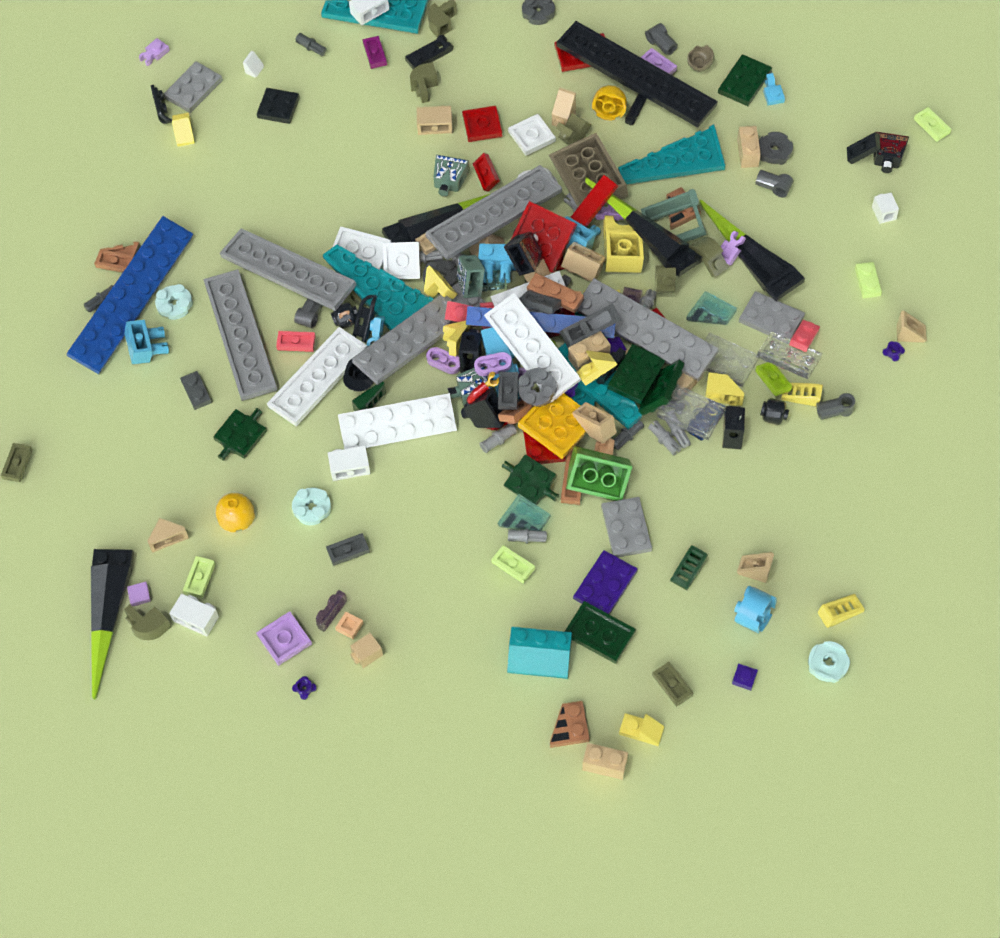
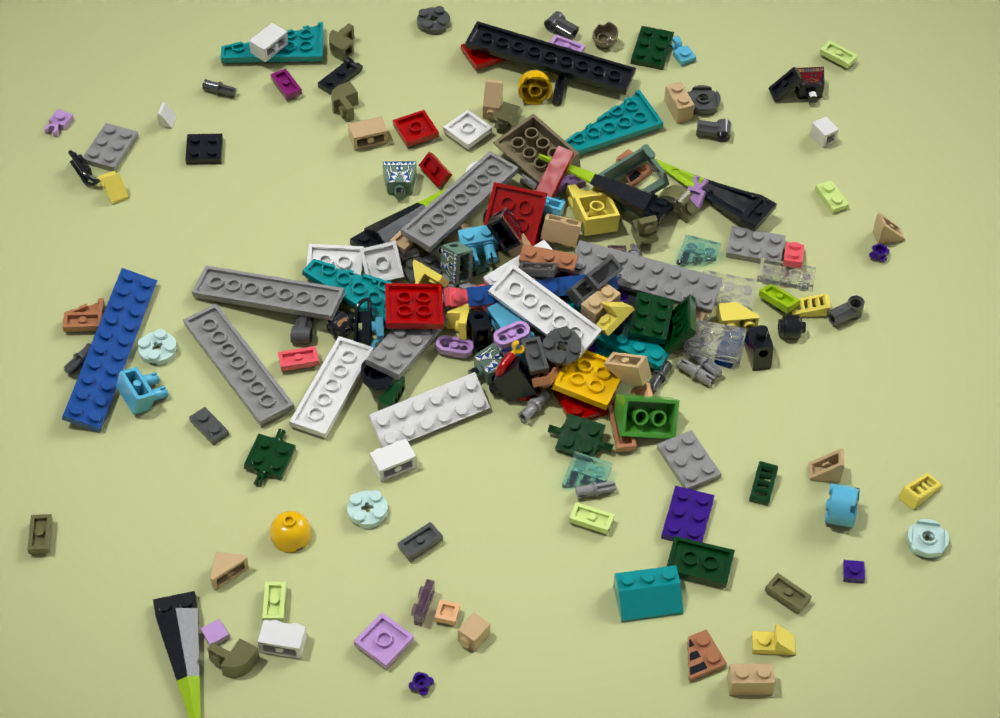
camera: 20 degrees left, 10 degrees down
none -> red plate [385,283,444,329]

